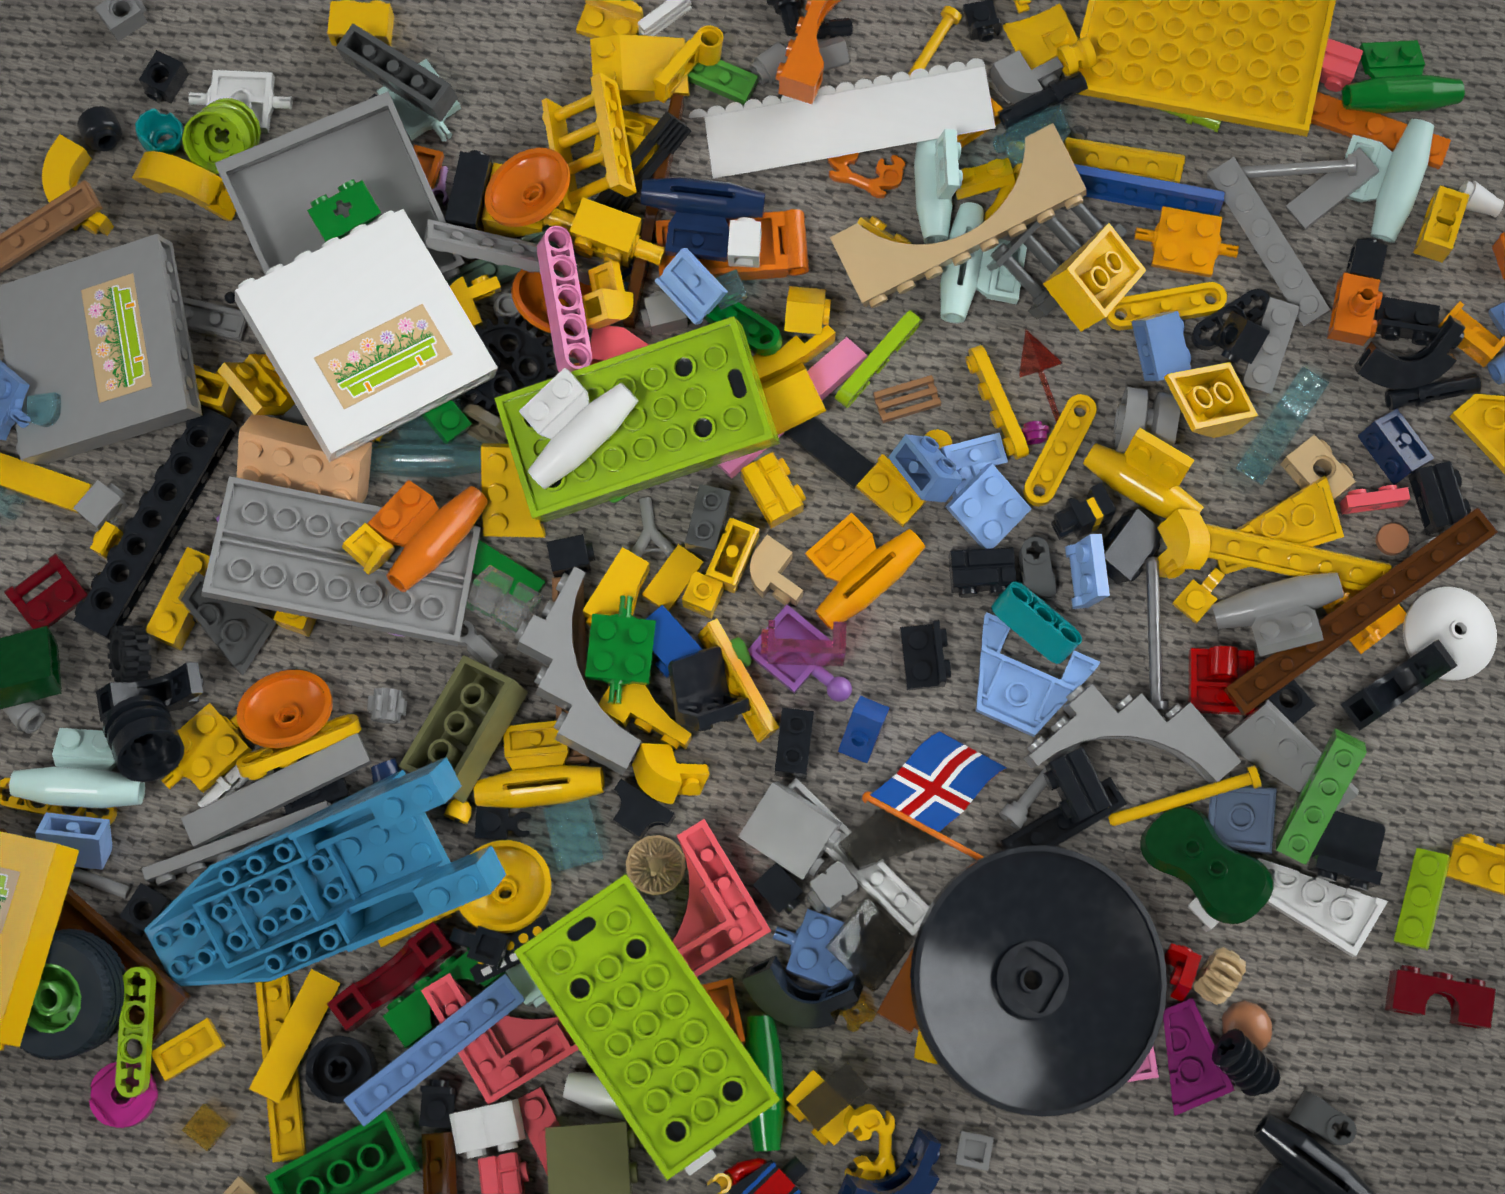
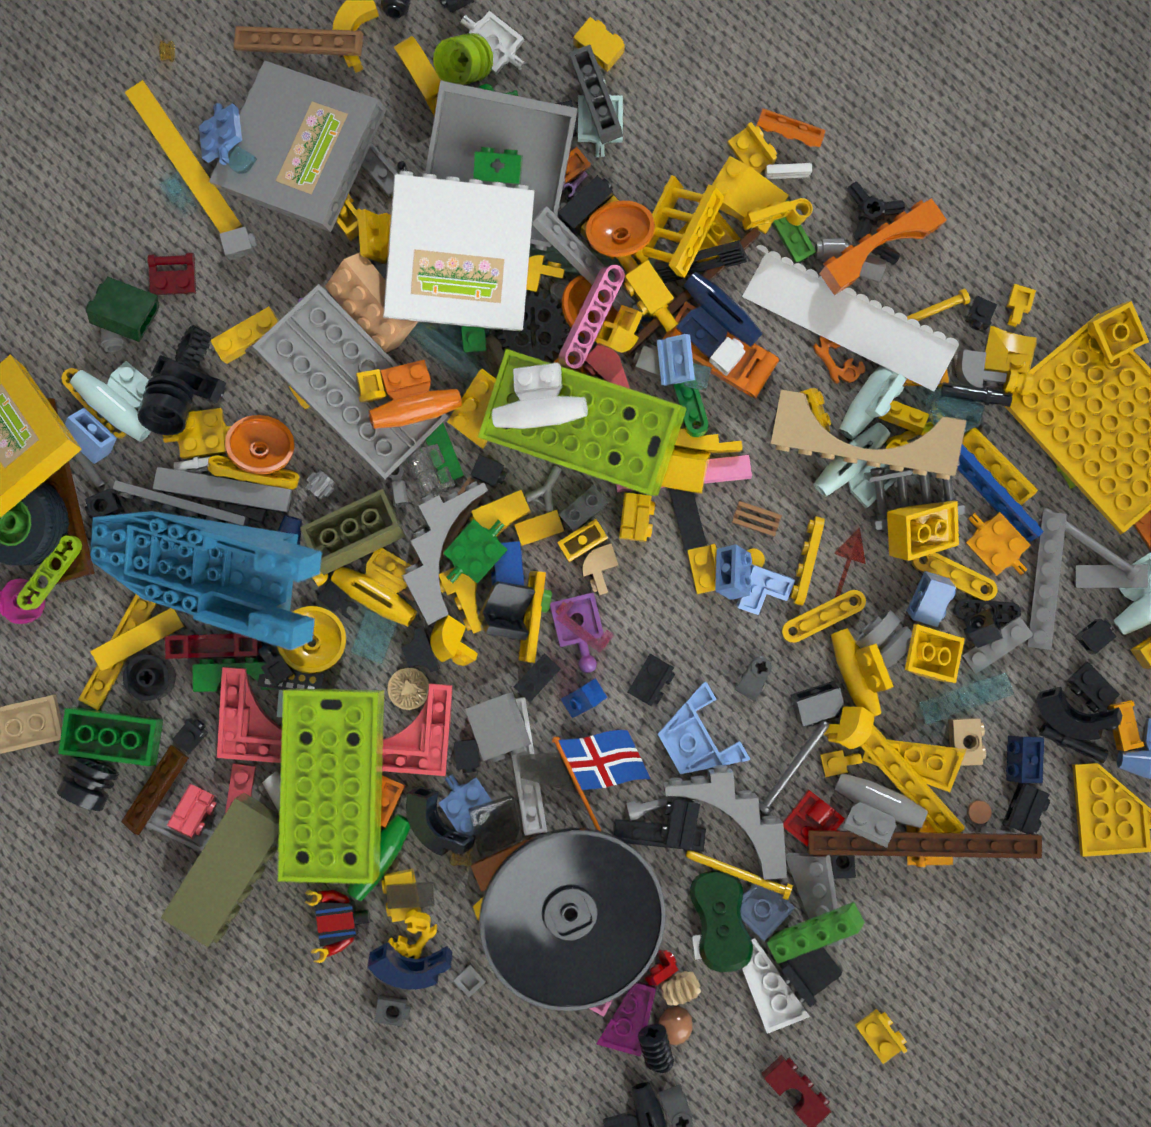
camera: 35 degrees right, 10 degrees up
black brick [73,404,239,641] -> none
yellow plate [90,521,124,560] -> none
teal hair [135,109,184,154] -> none
yellow plate [152,1018,226,1081] -> none
dark grey wing [178,571,277,676] -> none
clear yellow plate [182,1103,231,1151] -> none
medium blue plate [344,973,525,1127] -> none
white brick [449,1099,526,1159] -> none
yellow brick [682,571,724,619] -> none
yellow brick [784,286,831,335] -> none
light orange plate [805,513,926,630] -> none
light grey brick [806,861,858,914] -> none
lime beam [835,310,923,408] -> none
light blue plate [945,464,1032,549] -> none
black brick [948,547,1016,598] -> none
teal beam [992,582,1082,664] -> none
magenta plate [1021,421,1050,445] -> none
black hips [1051,482,1117,540] -> none
light blue plate [1065,534,1110,609] -> none
orange brick [1327,272,1383,346] -> none
coral plate [1340,485,1410,515] -> none
black arch [1340,639,1458,731] -> none
lime plate [1394,848,1451,951] -> none
white dish [1403,587,1497,681] -> none

